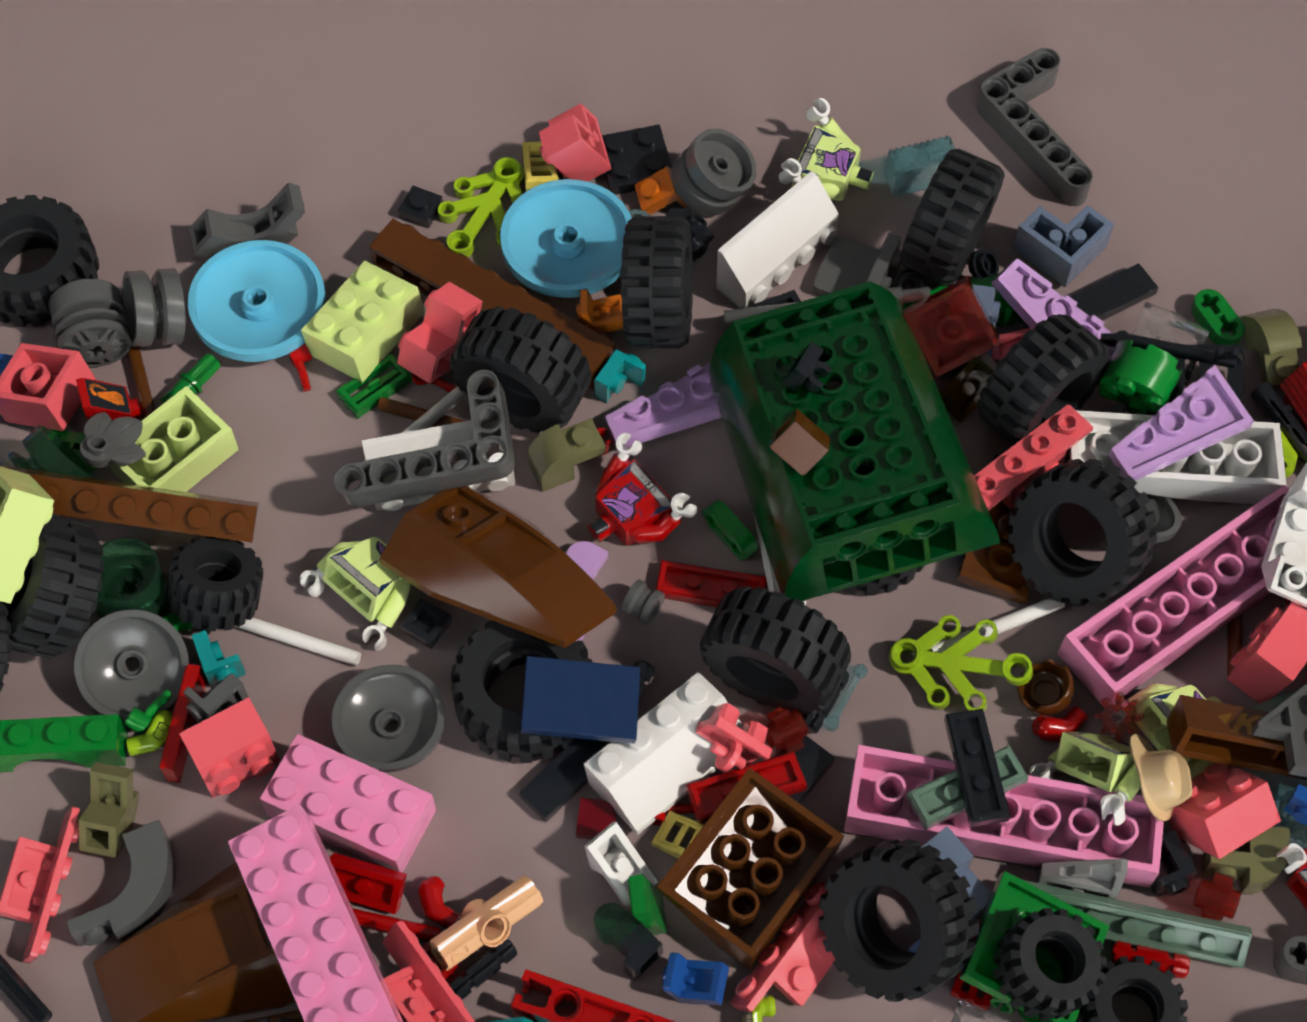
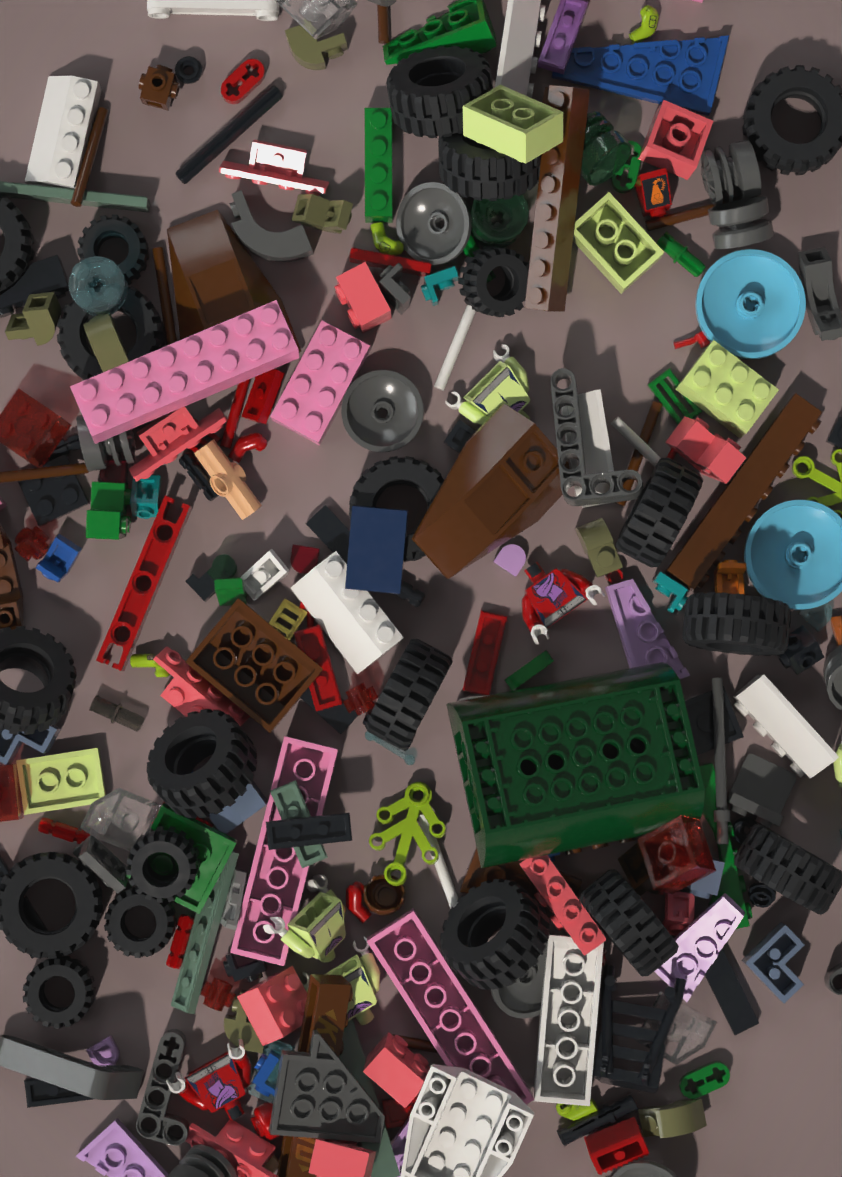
camera: 90 degrees right, 25 degrees up
dark grey plate [80,412,146,468] -> none
green hand [124,689,173,731] -> none
dark grey wheel [621,579,665,625] -> none
blue bracket [662,952,729,1006] -> none
coral hips [695,703,773,772] -> none
reddish brown panel [770,409,830,475] -> none
black tile [782,342,832,392] -> none
clear red gear [1094,691,1145,741] -> none
green brick [1098,340,1182,415] -> none
lavender wing [1109,365,1254,481] -> none
tan piece [1129,734,1193,821] -> none

